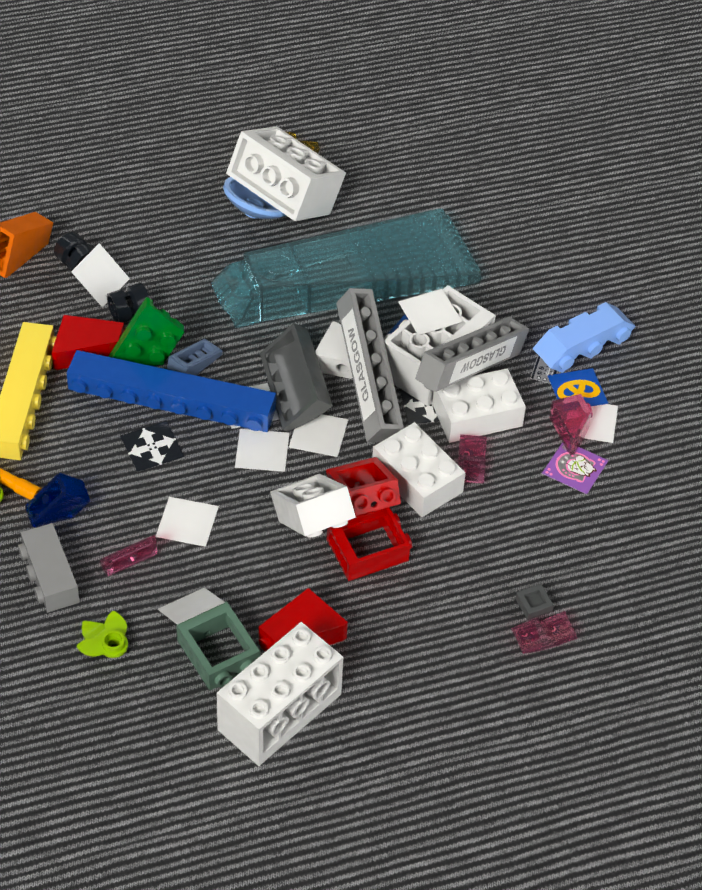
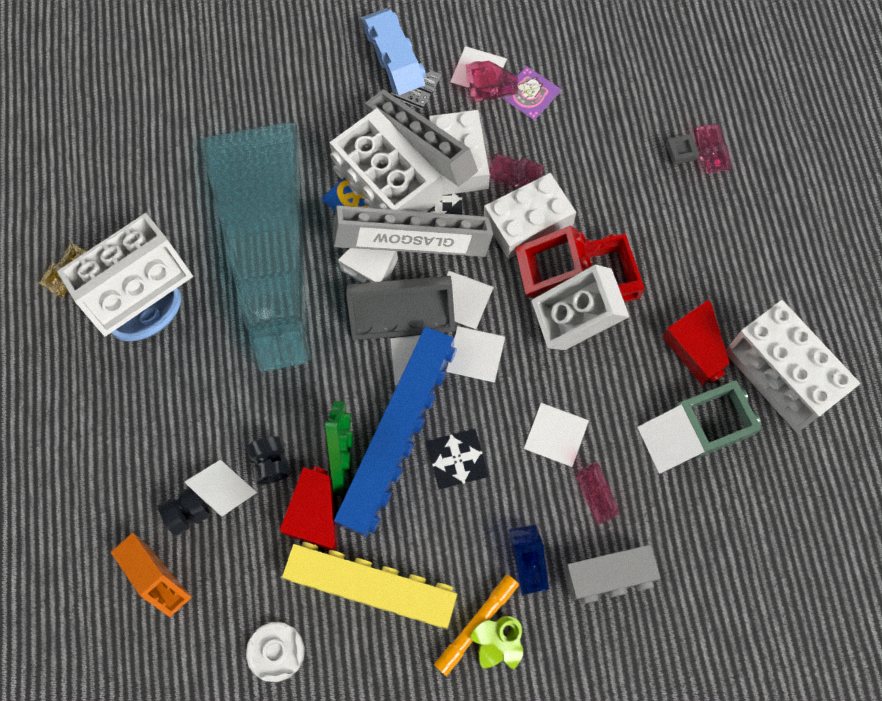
camera: 75 degrees left, 20 degrees up
lime plate [77,611,128,658] -> none
sand blue slope [167,339,223,376] -> none
white sticker [398,289,463,335] -> none
blue sticker [548,368,609,411] -> none

